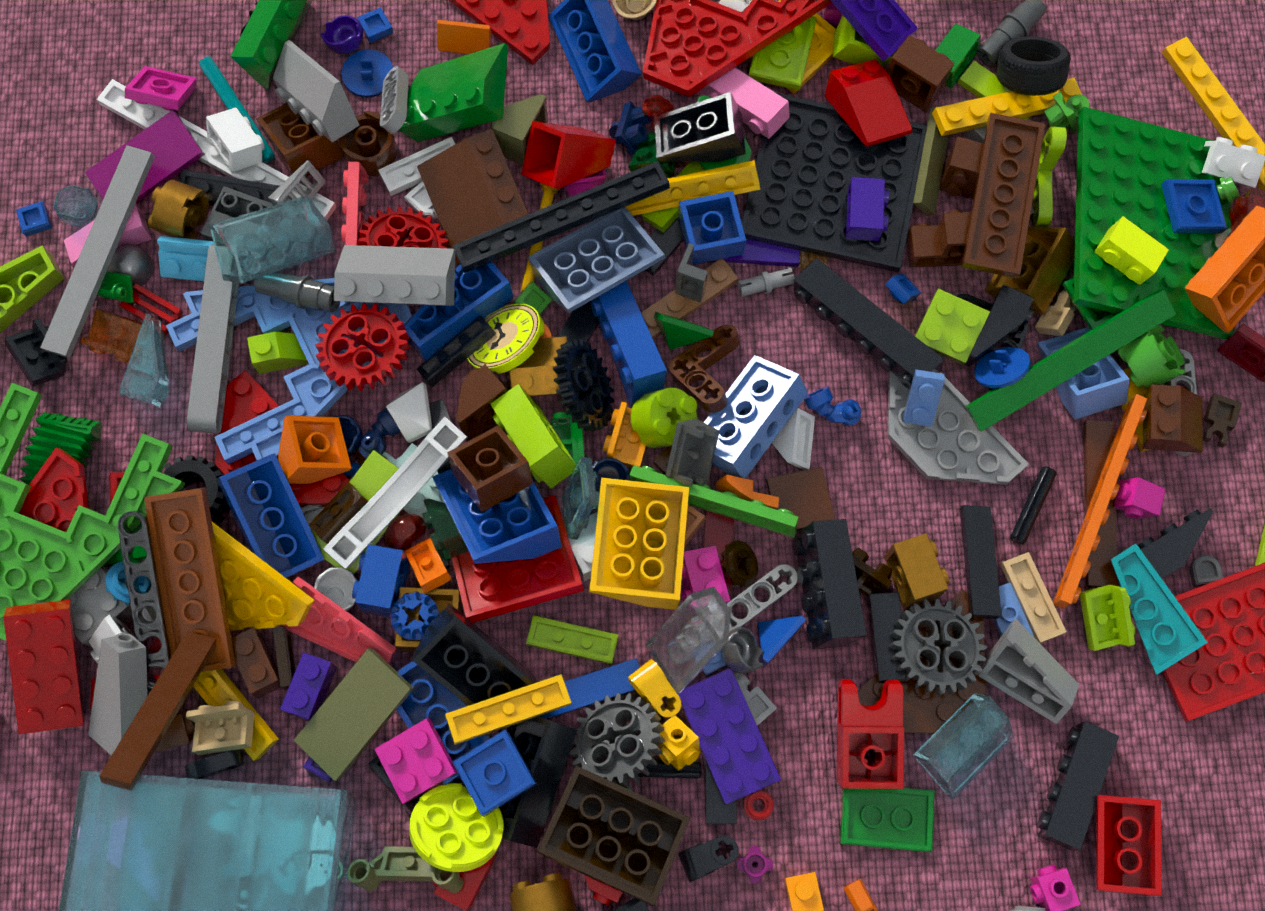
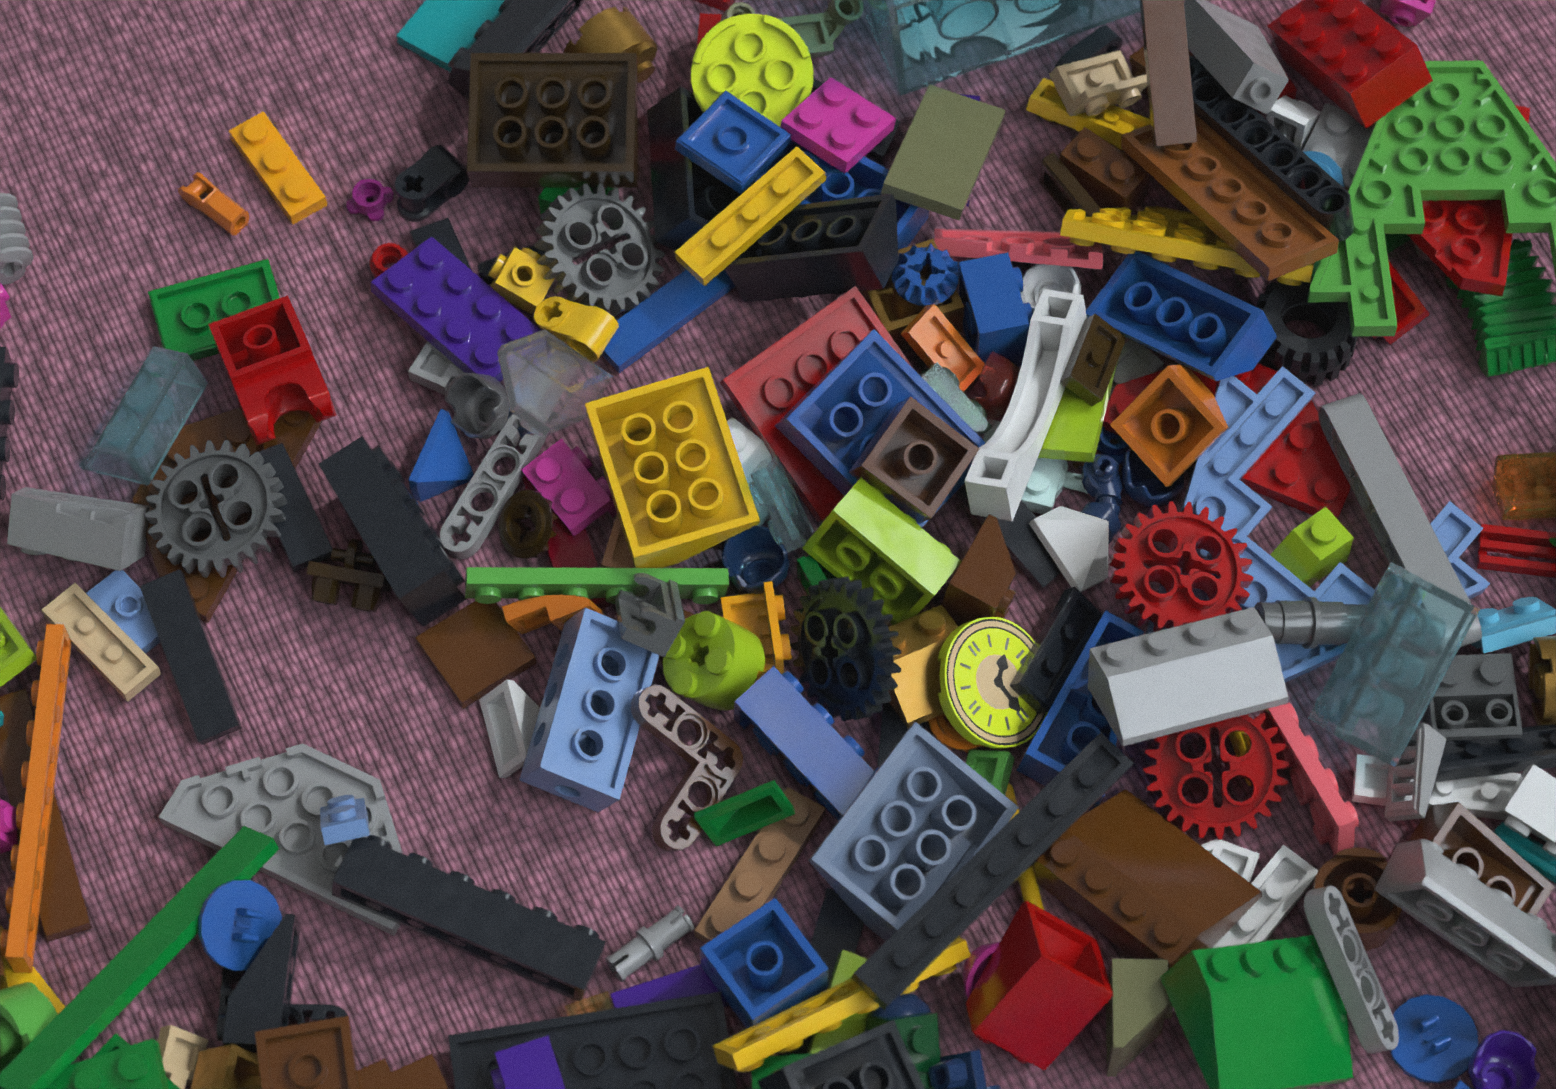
camera: 160 degrees right, 10 degrees down
clear light blue slope [118,314,169,408] -> none
dark purple brick [280,652,337,721] -> none
lime tile [526,615,619,665] -> none
dark grey panel [675,243,708,303] -> none
blue arm [804,386,862,426] -> none
pearl gold brick [884,533,949,611] -> none
blue plate [885,273,921,304] -> none
lime brick [915,288,990,365] -> none
black axle [1010,466,1057,545] -> none
medium blue slope [1037,327,1130,420] -> none

